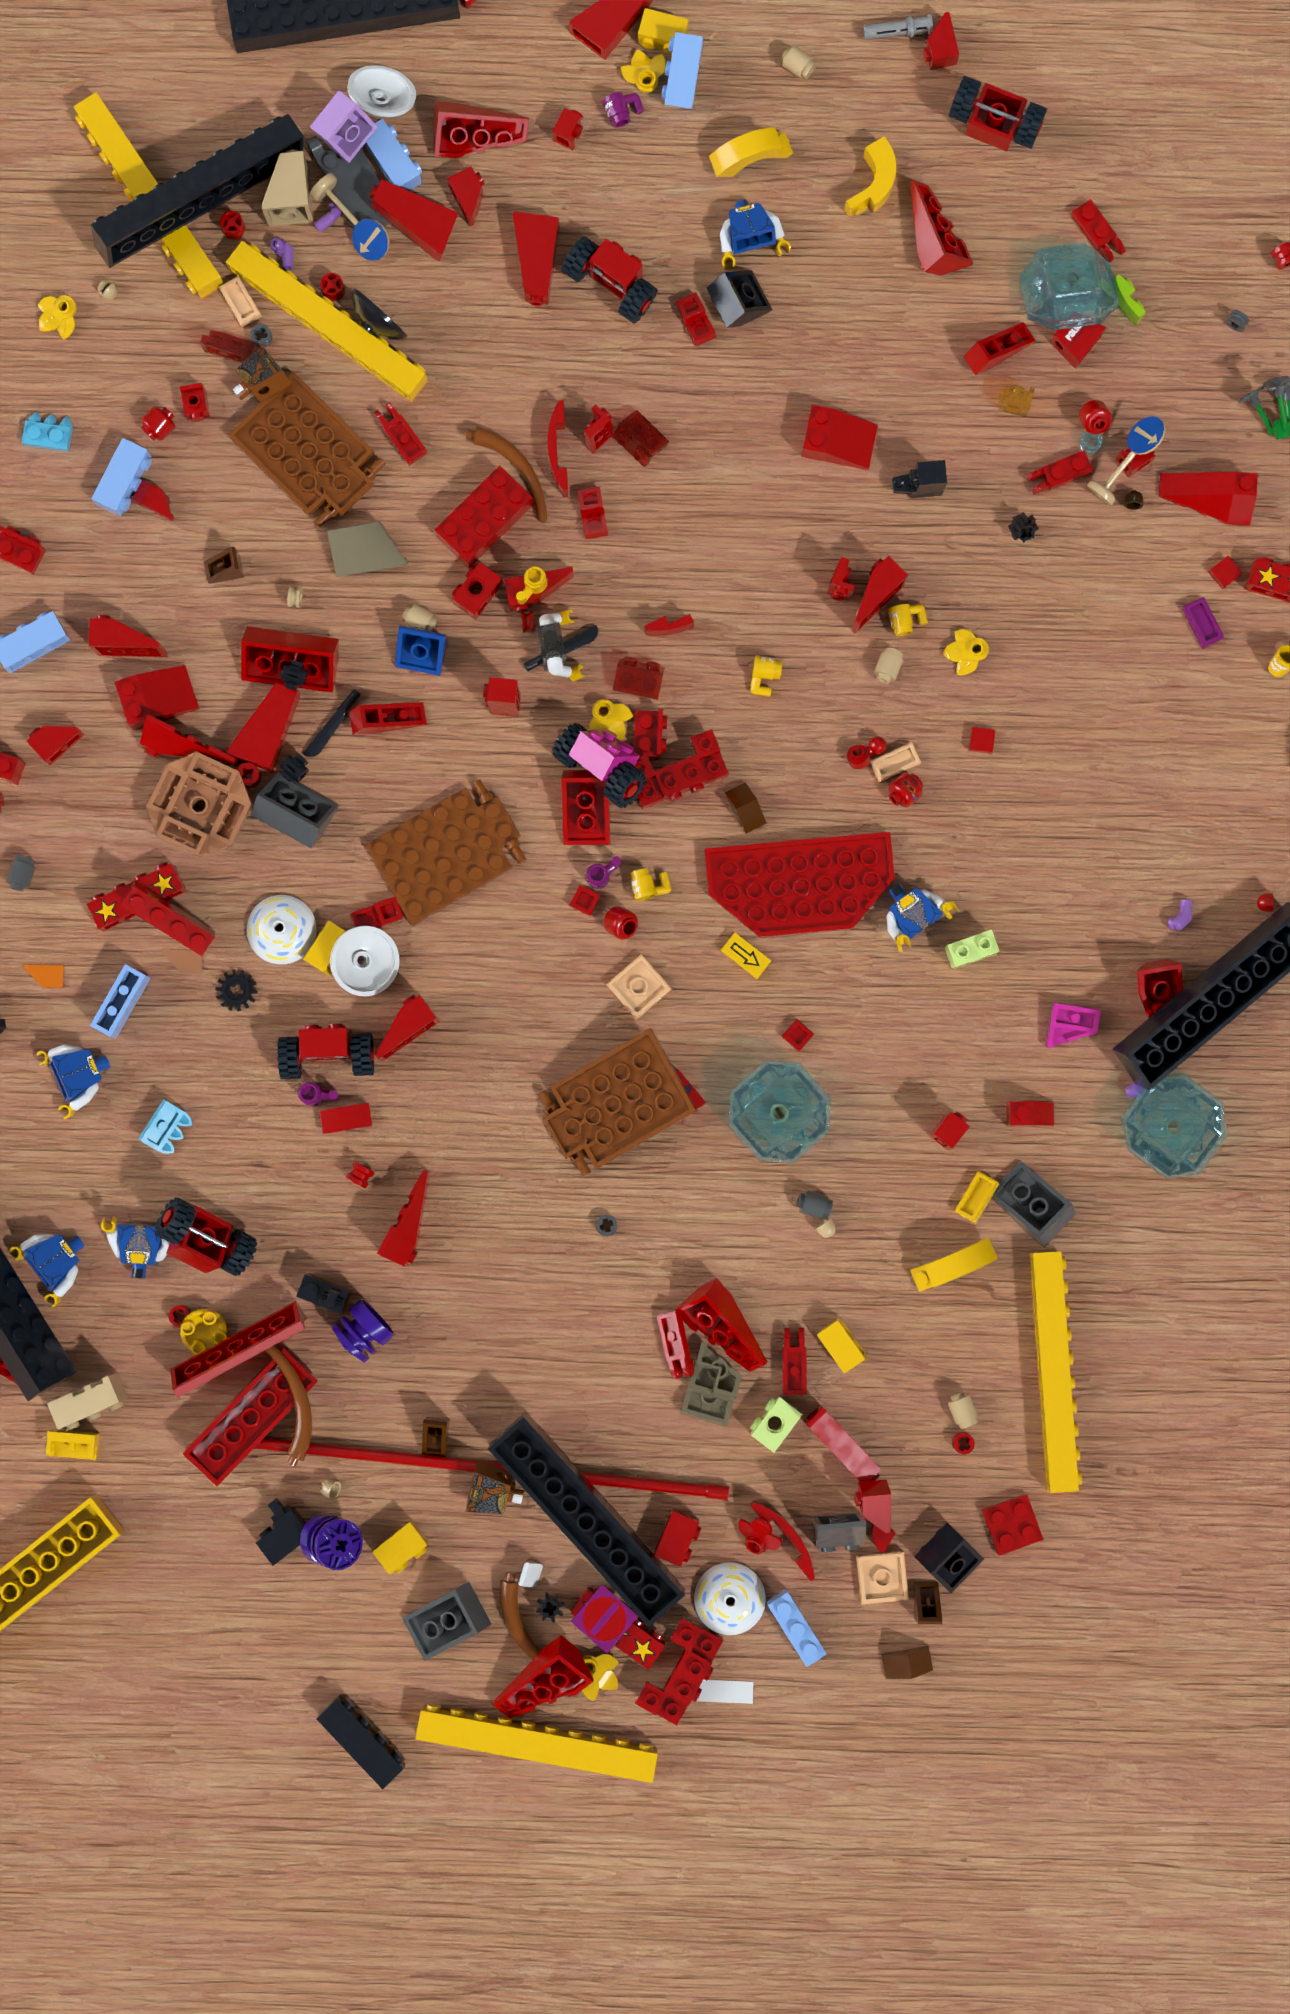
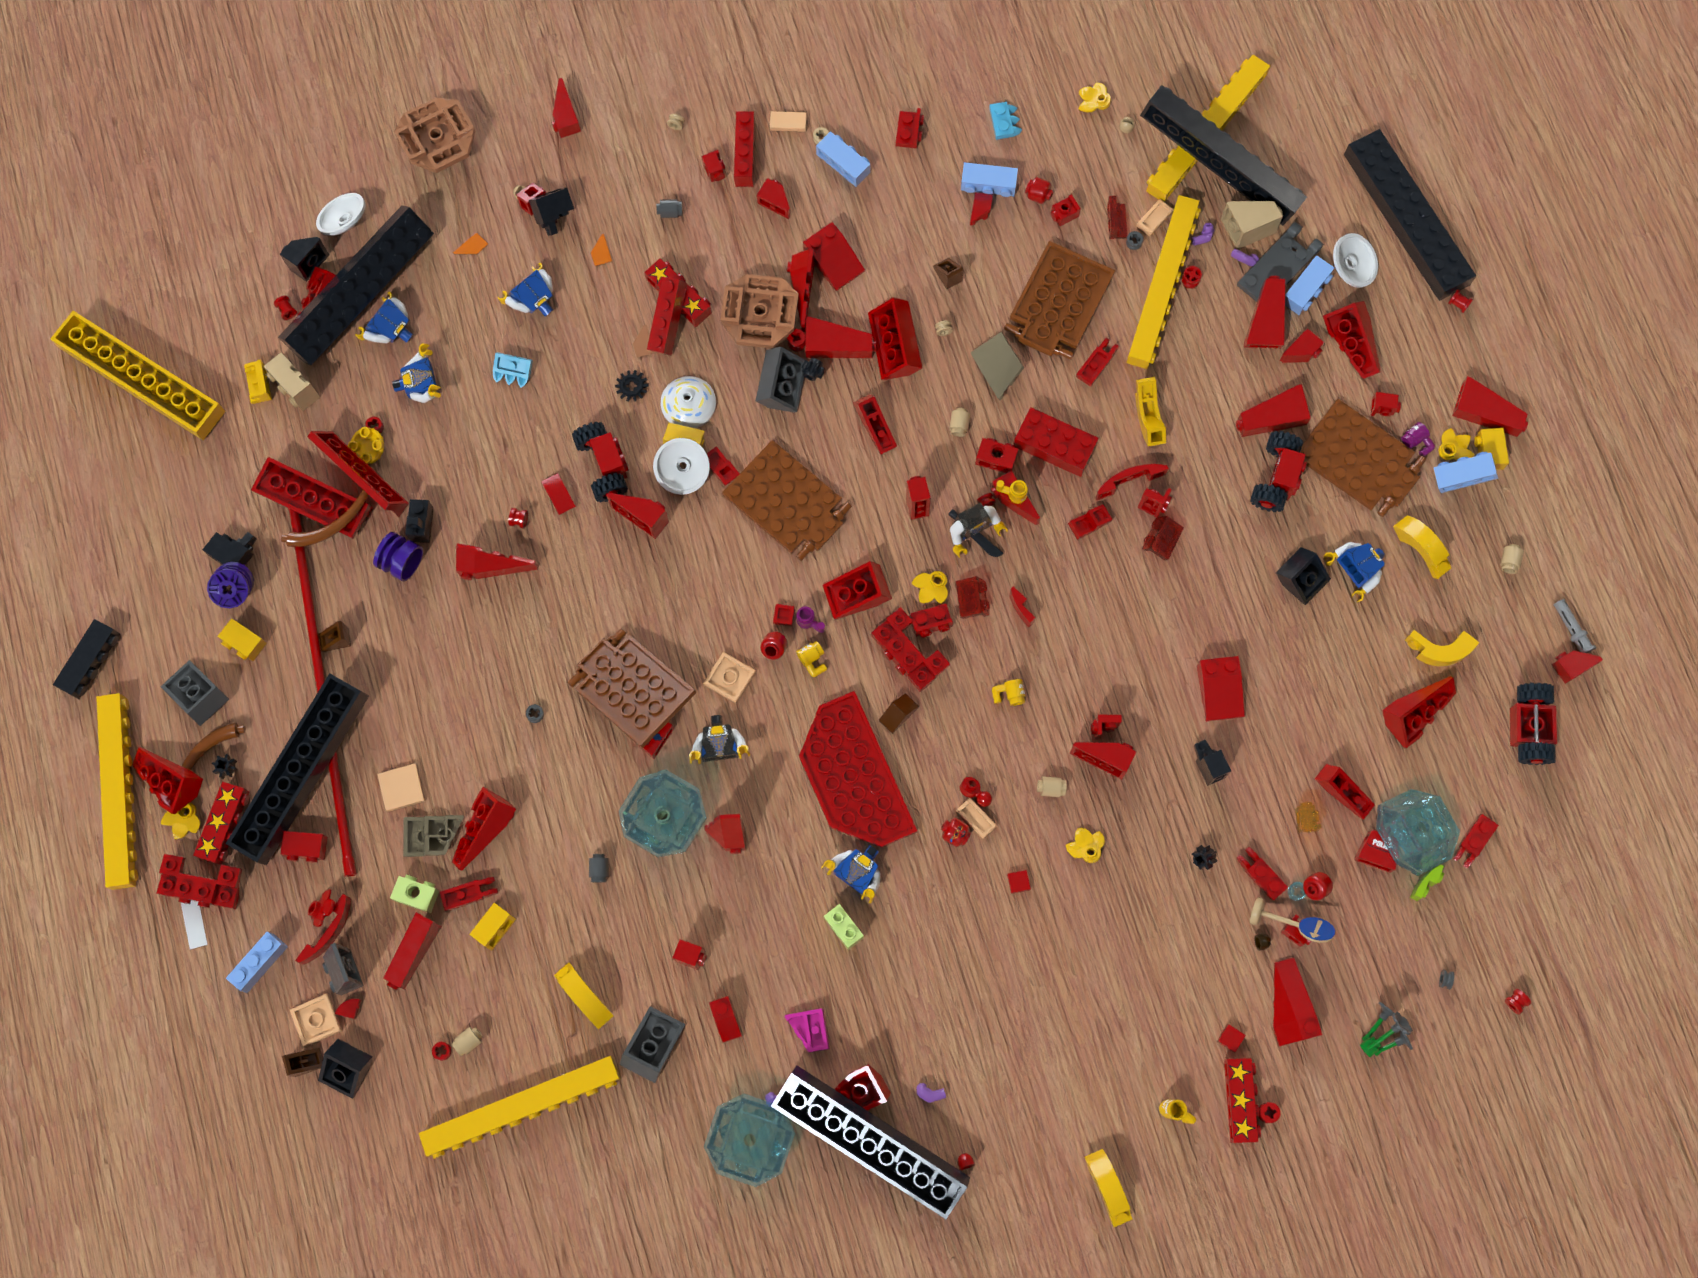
camera: 75 degrees right, 10 degrees down
red slope [89,615,168,658] -> none
light blue brick [90,964,151,1039] -> none
brick [155,1197,257,1276] -> none
red wheel [220,211,245,240] -> none
torso [232,344,291,401] -> none
black gear [281,660,308,691] -> none
magenta piece [298,1082,339,1106] -> none
black piece [303,689,361,757] -> none
piece [309,173,389,261] -> none
lavender brick [310,91,378,163] -> none
tan hinge [320,1479,341,1500] -> none
black dish [351,288,407,340] -> none
blue slope [395,626,448,676] -> none
torso [465,1461,524,1515] -> none
dark orange animal [466,426,547,523] -> none
white slope [518,1559,543,1587] -> none
brick [552,723,647,808] -> none
piece [571,1584,638,1653] -> none
red hinge [657,1310,695,1379] -> none
red slope [675,292,716,346] -> none
white dish [694,1562,766,1635] -> none
yellow tile [720,933,771,980] -> none
red tile [781,1019,814,1052] -> none
tan hinge [815,1218,836,1238] -> none
red slope [854,1479,891,1533] -> none
reddish brown slope [881,1646,933,1679] -> none
yellow piece [887,604,928,637] -> none
yellow tile [954,1171,999,1224] -> none
red plate [981,1493,1044,1556] -> none
magenta tile [1182,597,1225,649] -> none
none -> light nougat tile [377,763,425,812]
none -> torso [689,715,750,764]
none -> red wedge [704,814,746,854]
none -> yellow arch [1135,377,1166,447]
none -> dark orange plate [1300,399,1426,517]

